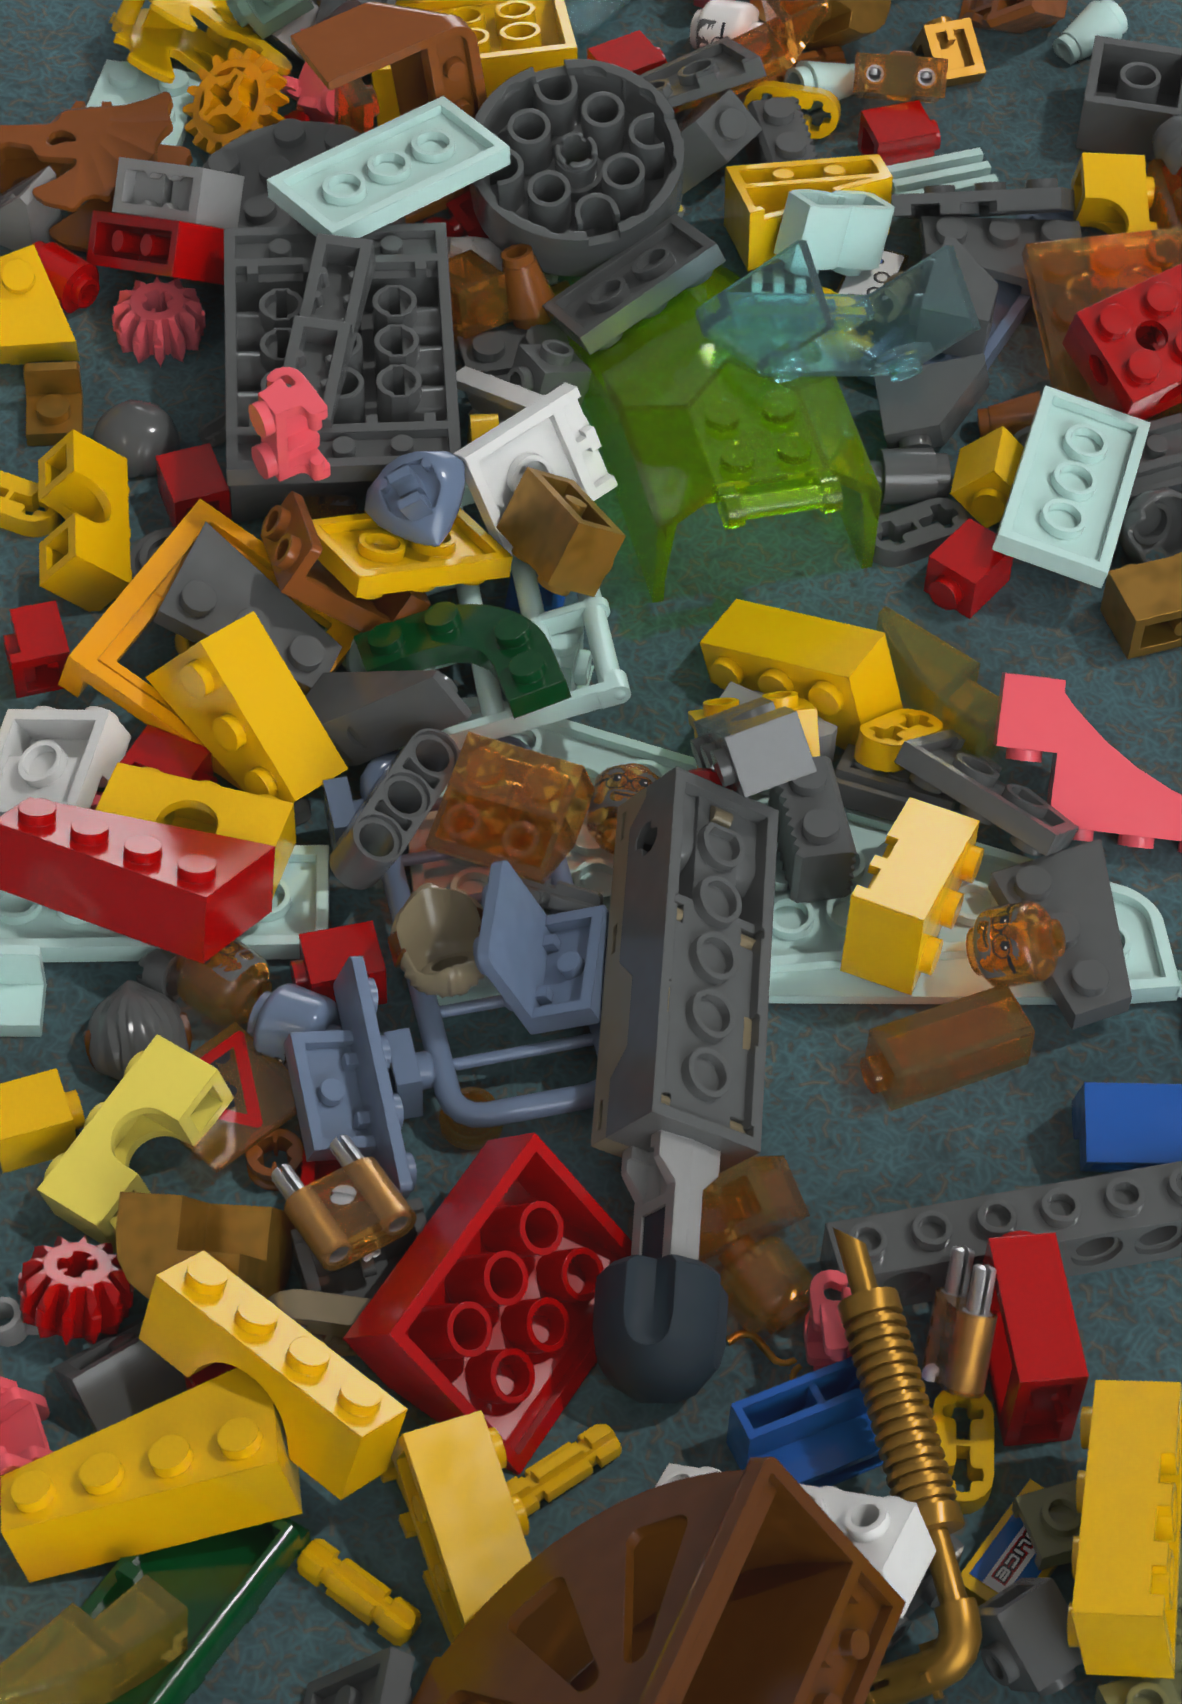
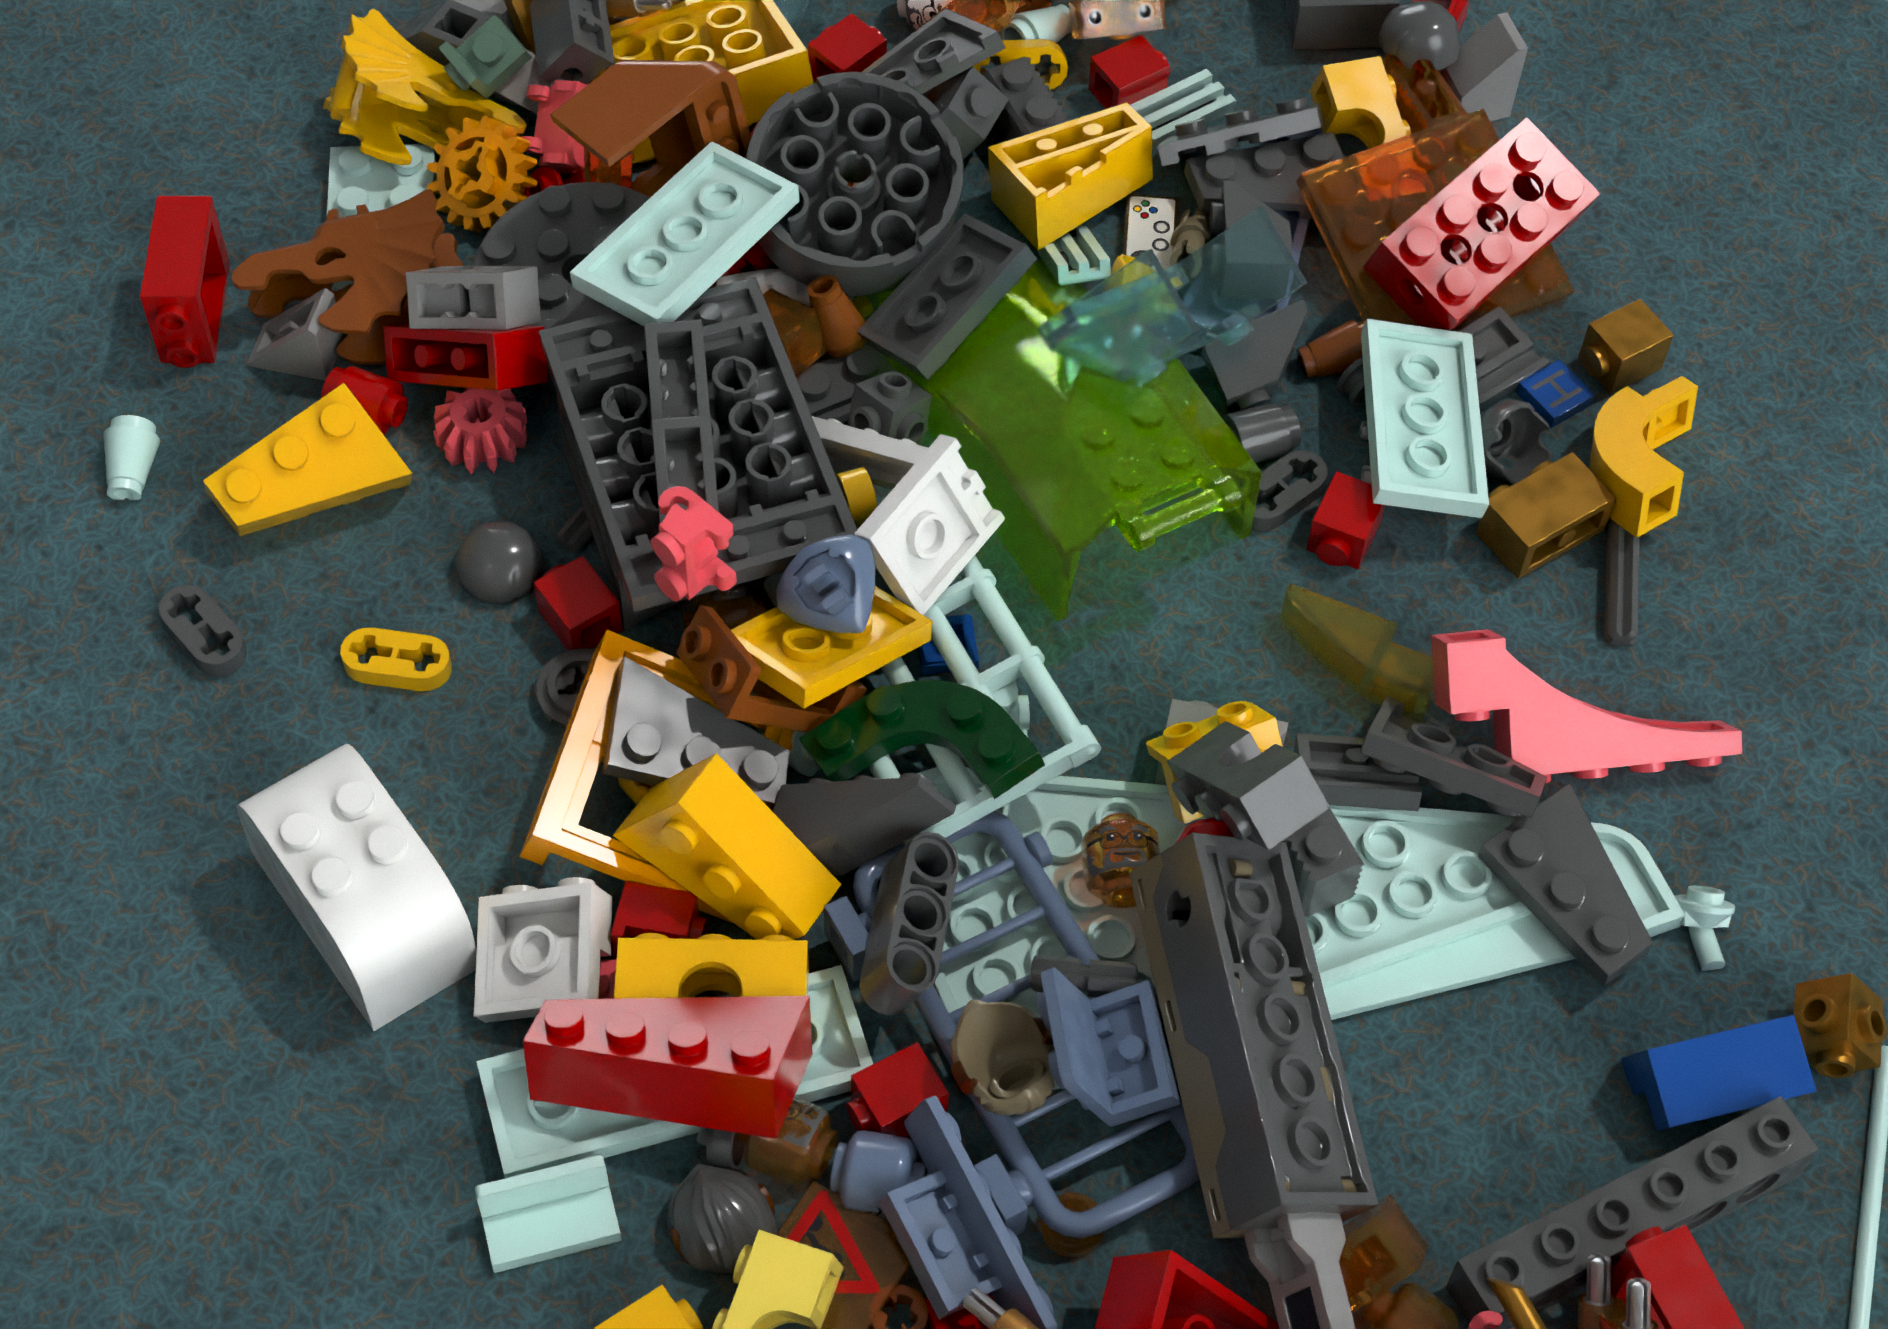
camera: 15 degrees left, 5 degrees up
red brick [3,600,70,698] -> none
pearl gold bracket [23,361,83,446] -> none
yellow arch [38,429,132,612] -> none
clear orange slope [425,731,595,884] -> none
pearl gold brick [497,467,626,597] -> none
yellow wedge [699,599,903,750] -> none
light aqua brick [774,189,895,276] -> none
yellow wedge [840,797,984,995] -> none
yellow beam [853,709,943,772] -> none
clear orange brick [860,983,1036,1111] -> none
yellow brick [950,426,1024,528] -> none
clear orange head [966,901,1066,988] -> none

